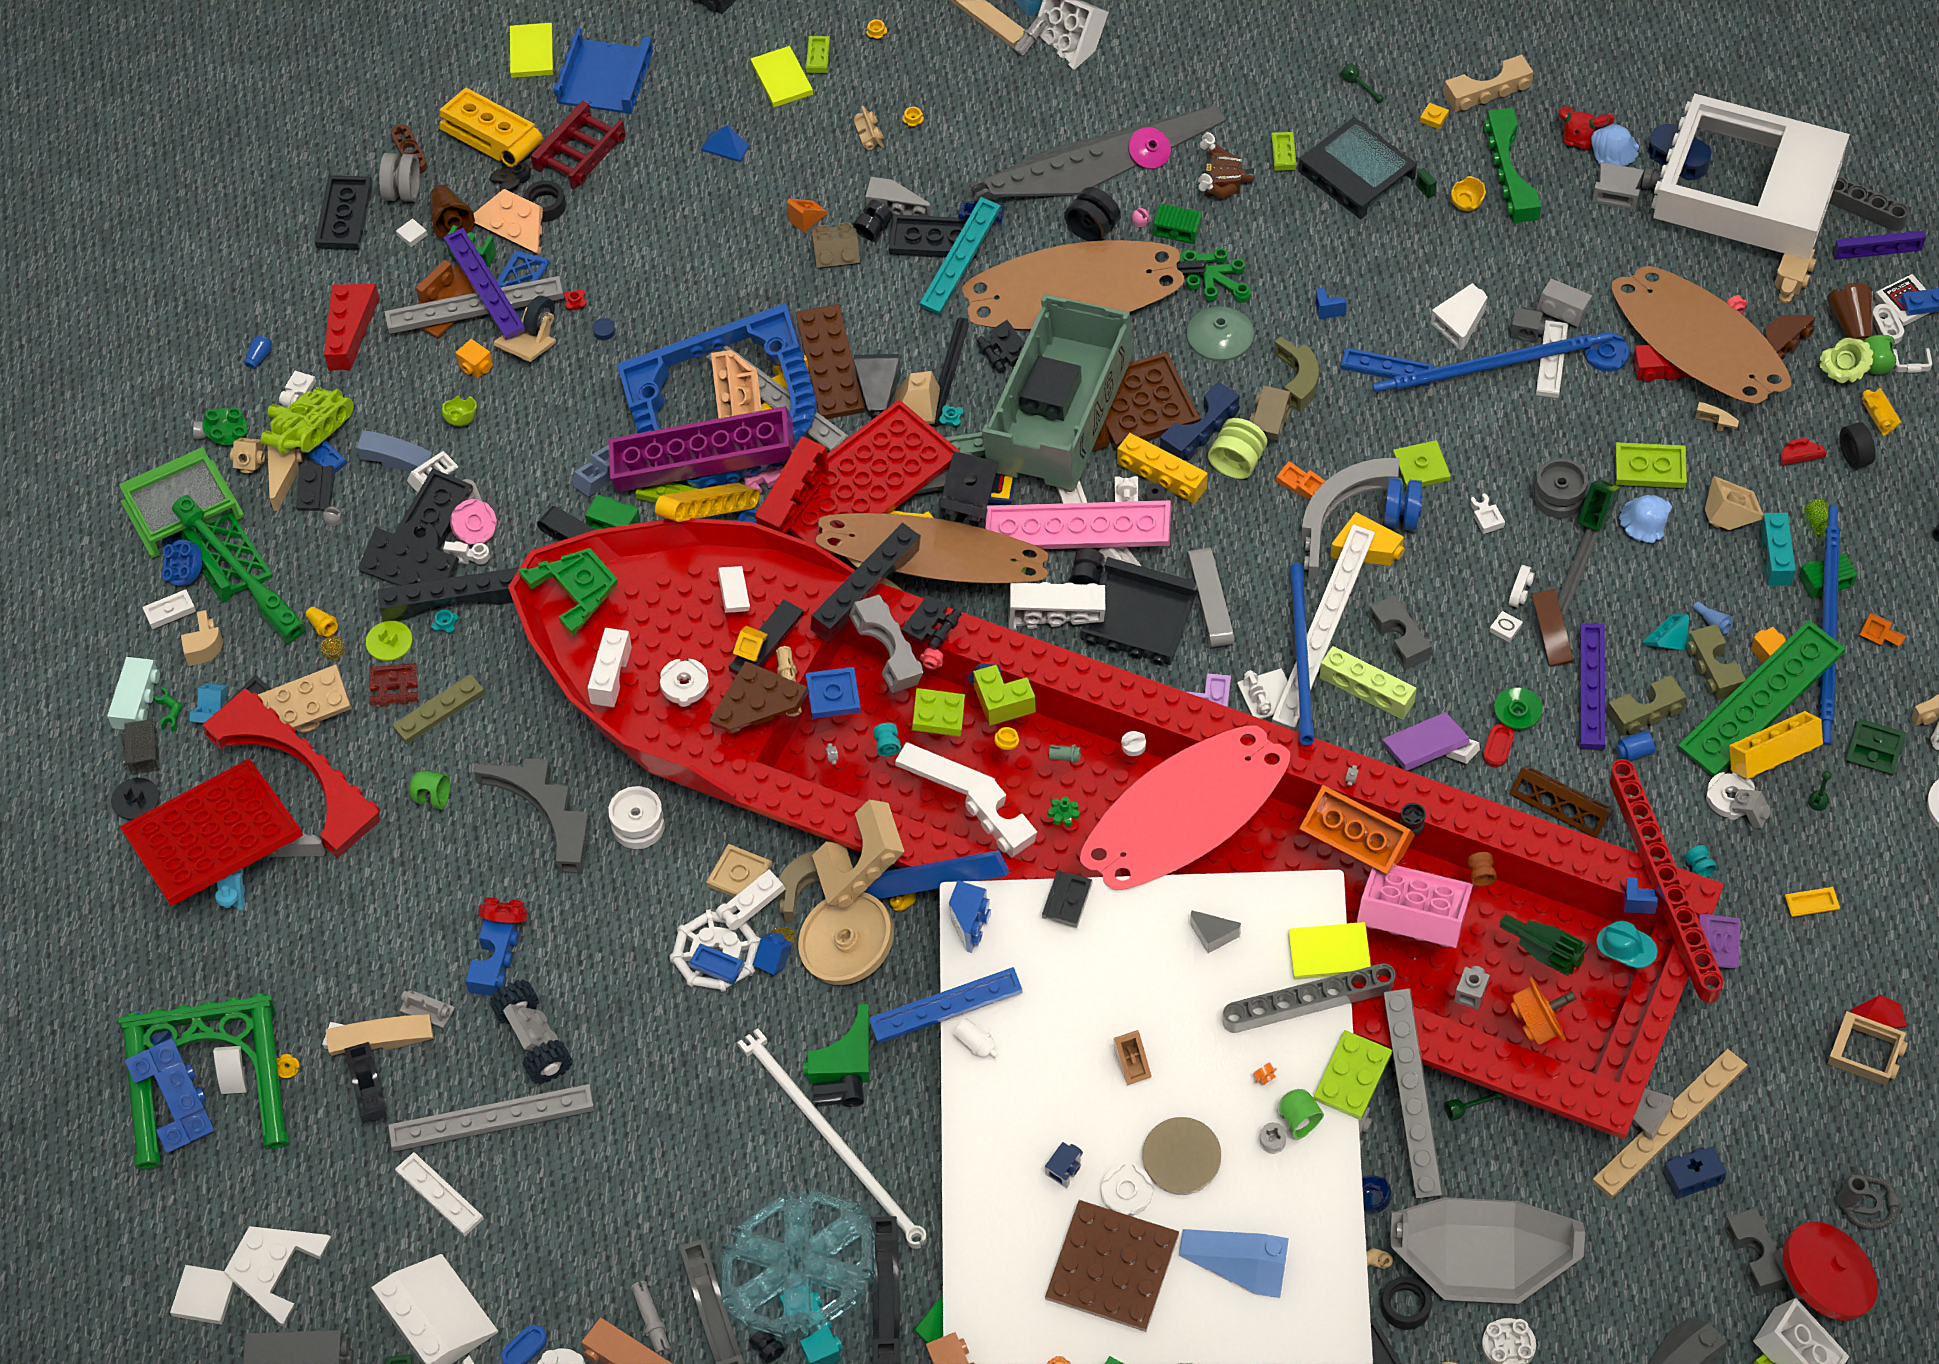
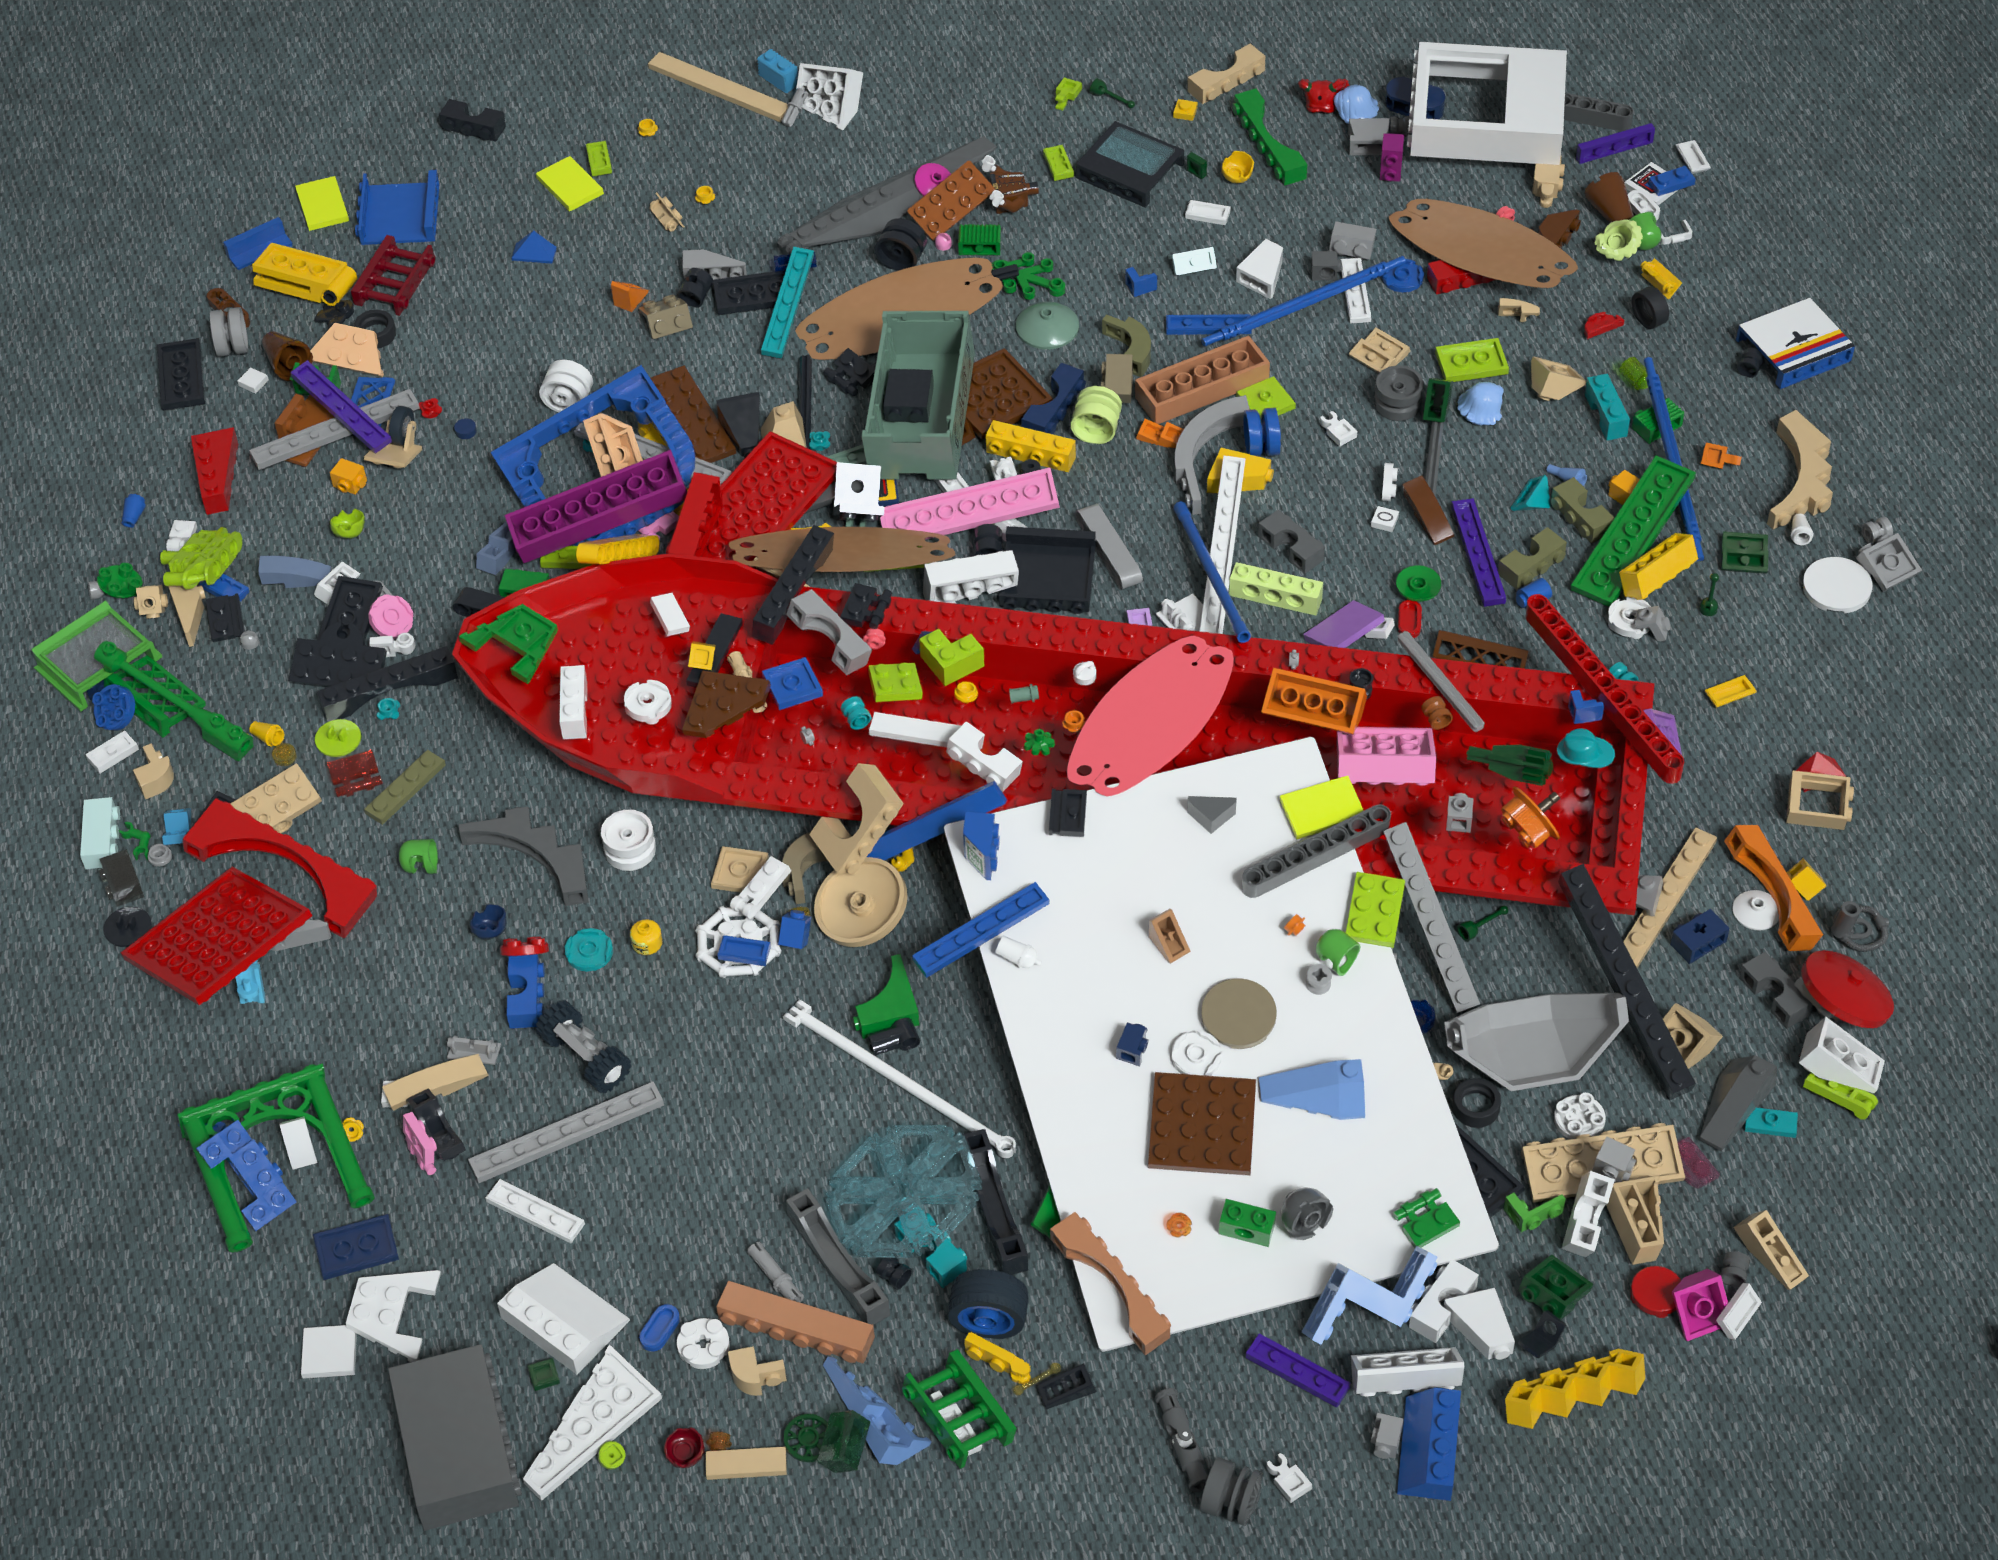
camera: 15 degrees left, 5 degrees down
none -> light grey plate [148,844,172,866]
none -> blue panel [223,217,293,270]
none -> dark blue tile [313,1214,399,1280]
none -> bright pink plate [403,1112,437,1175]
none -> dark blue hair [469,904,507,940]
none -> white wheel [539,360,593,412]
none -> teal tile [565,928,613,972]
none -> yellow head [630,919,662,955]
none -> dark orange bracket [907,160,995,241]
none -> lime plate [1055,78,1082,111]
none -> orange plate [1062,710,1086,732]
none -> nougat brick [1135,335,1270,424]
none -> light aqua panel [1168,247,1217,275]
none -> white tile [1185,200,1230,225]
none -> tan slope [1349,327,1410,373]
none -> magenta brick [1380,133,1404,181]
none -> light grey axle [1398,631,1484,732]
none -> black brick [1558,863,1696,1100]
none -> tan slope [1663,1003,1723,1069]
none -> orange arch [1724,825,1823,951]
none -> white dish [1733,890,1779,930]
none -> yellow panel [1786,858,1826,900]

